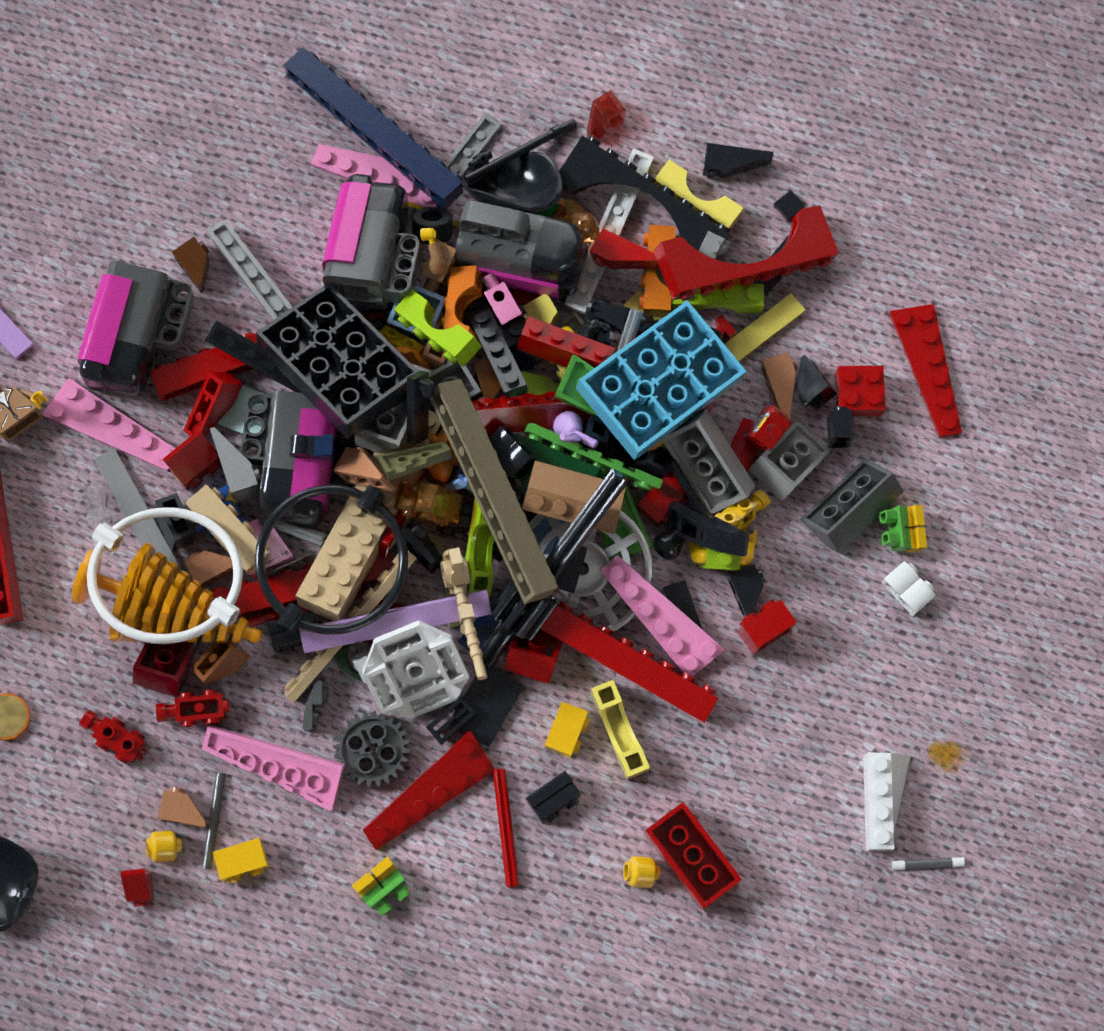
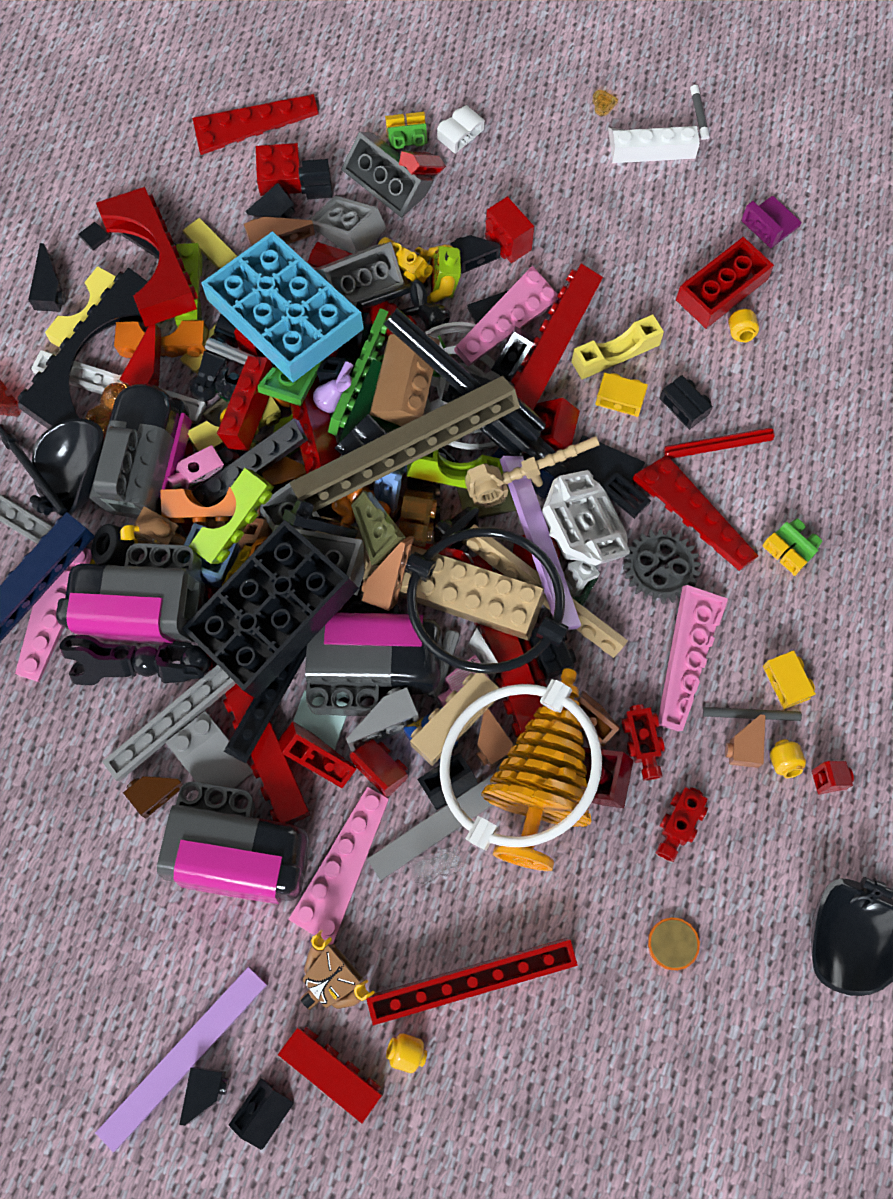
camera: 90 degrees left, 5 degrees down
leg [289,434,334,461] -> none
dark grey slope [303,681,328,731] -> none
black slope [667,501,750,557] -> none
light grey brick [699,231,731,261] -> none
red torso [743,401,791,450] -> none
none -> black piece [59,635,211,685]
none -> light grey slope [165,711,253,804]
none -> piece [399,151,446,175]
none -> black slope [491,326,535,381]
none -> magenta bracket [741,196,802,249]

